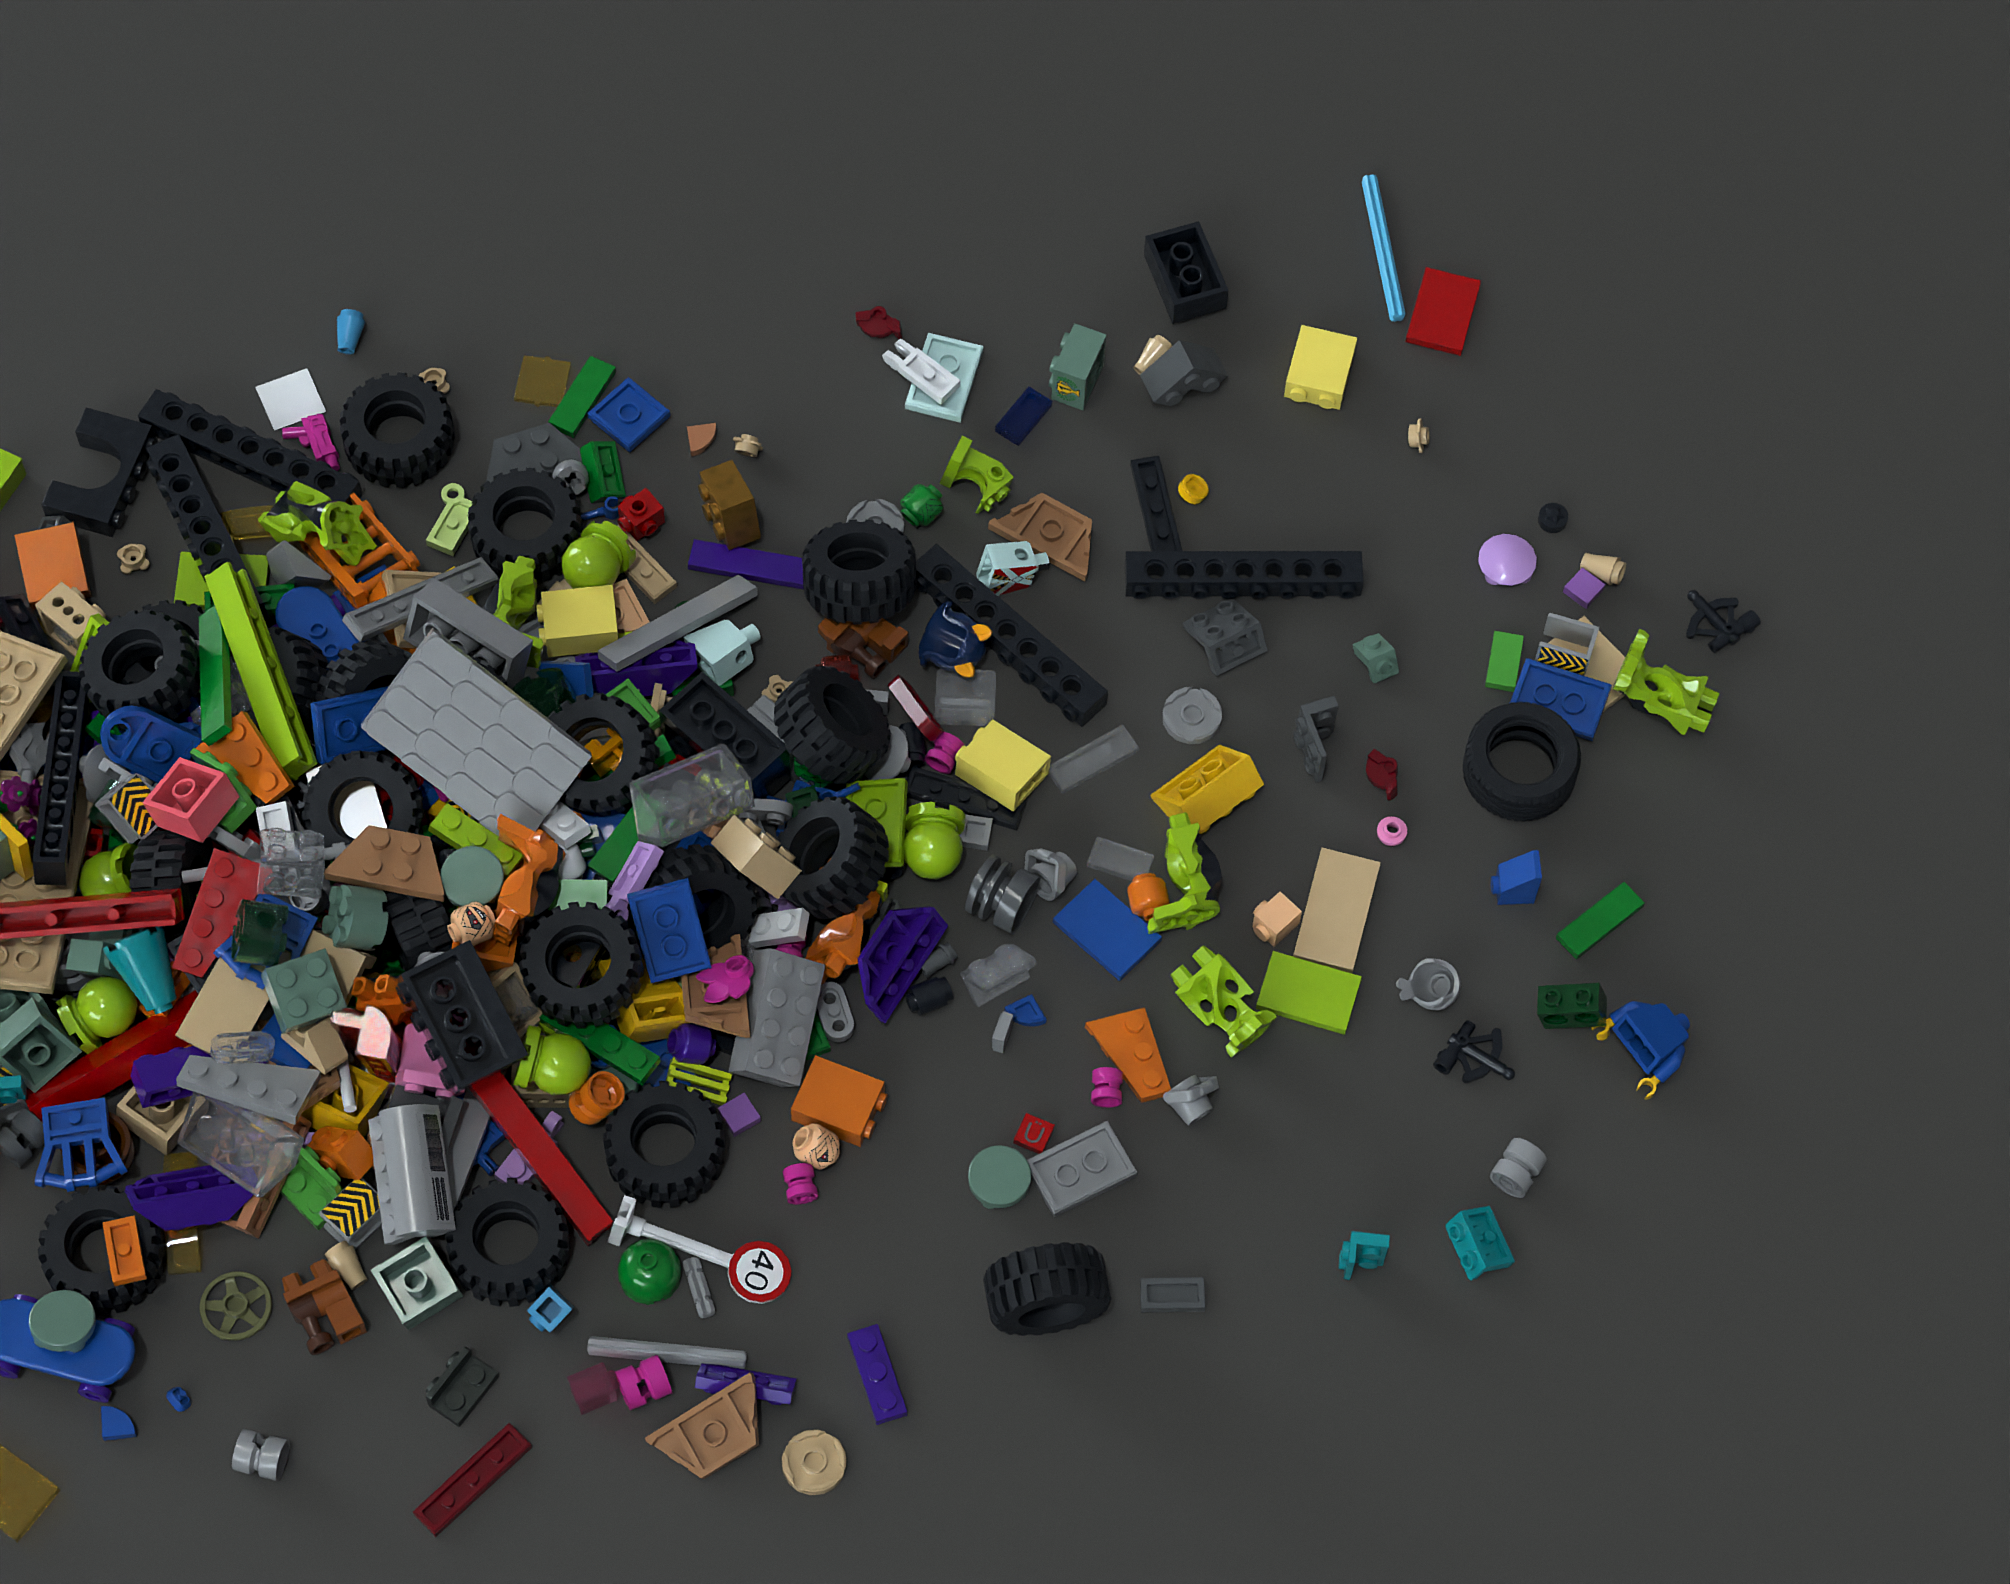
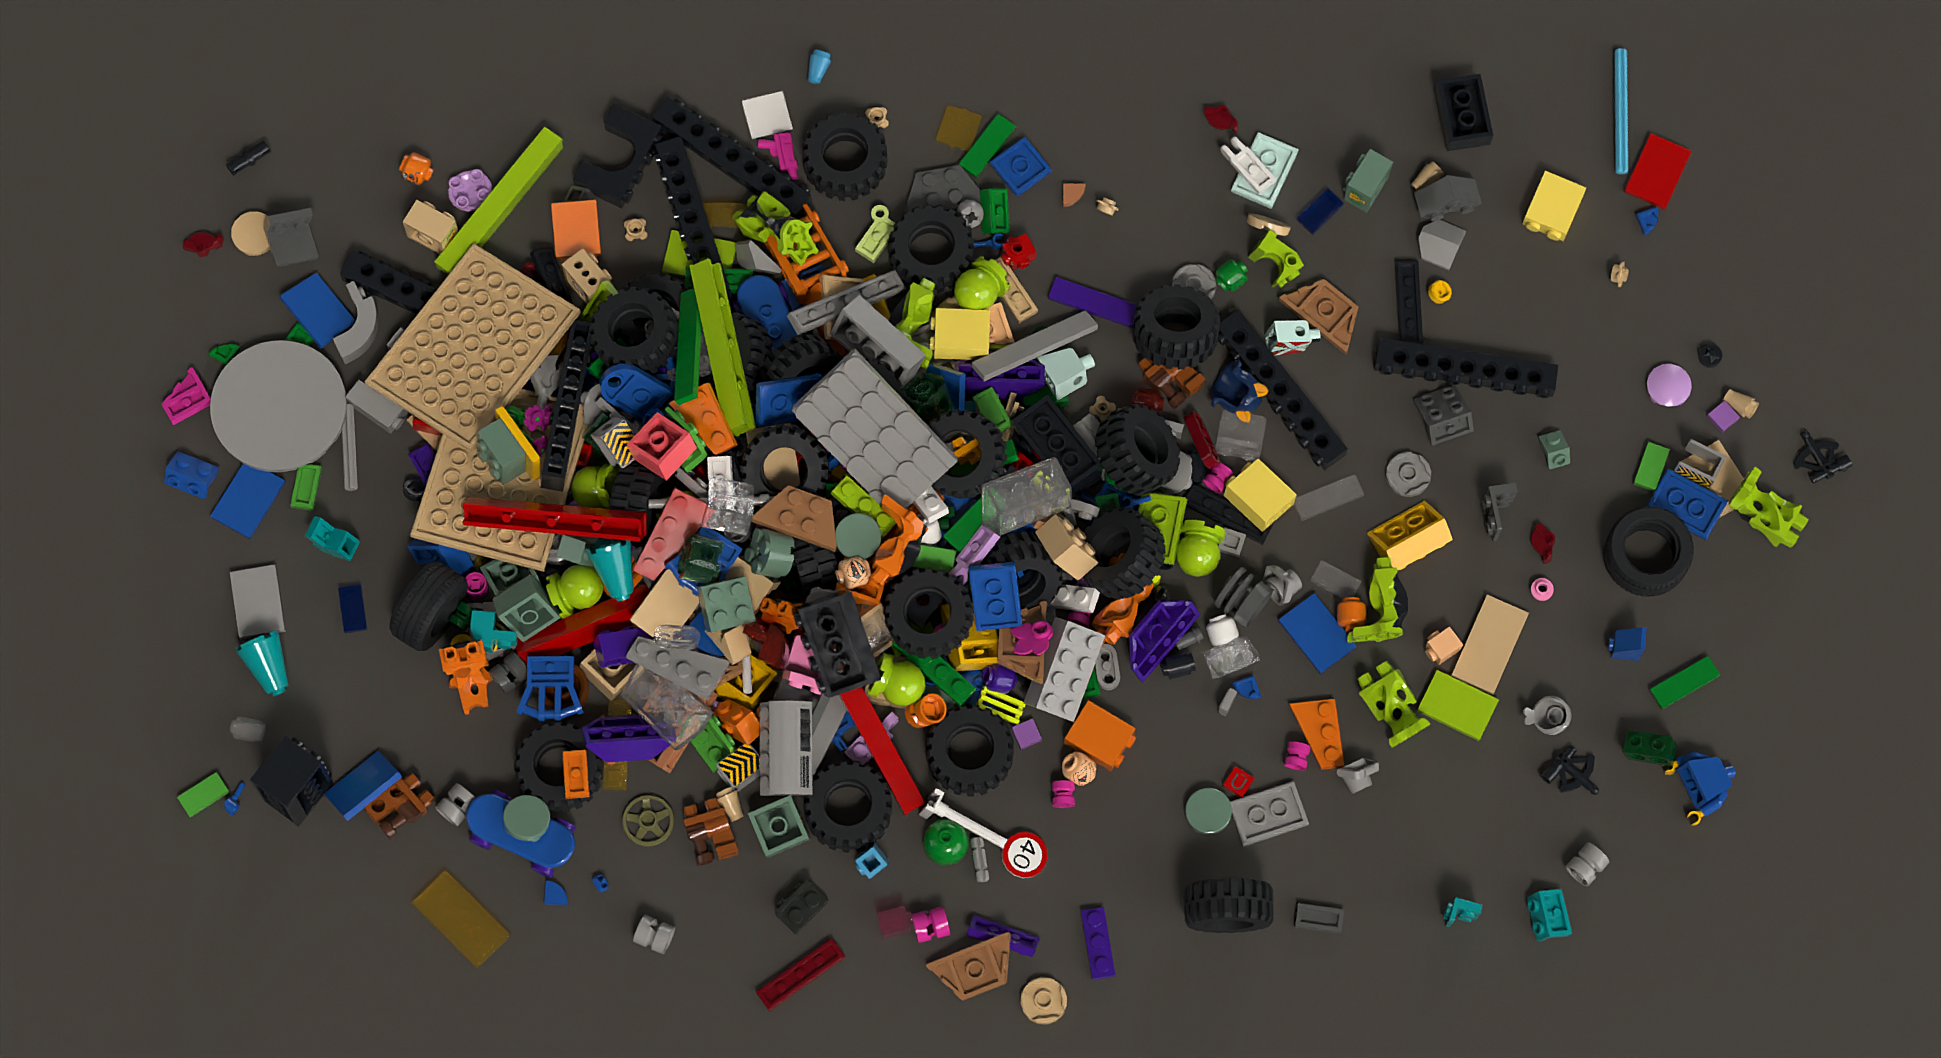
camera: 10 degrees right, 10 degrees up
light grey axle [587,1336,747,1369] -> none
pearl gold brick [698,460,761,550] -> none
none -> white head [1206,614,1239,649]
none -> tan tile [1247,213,1291,236]
none -> light grey slope [1418,220,1466,271]
none -> blue tile [1635,207,1659,236]

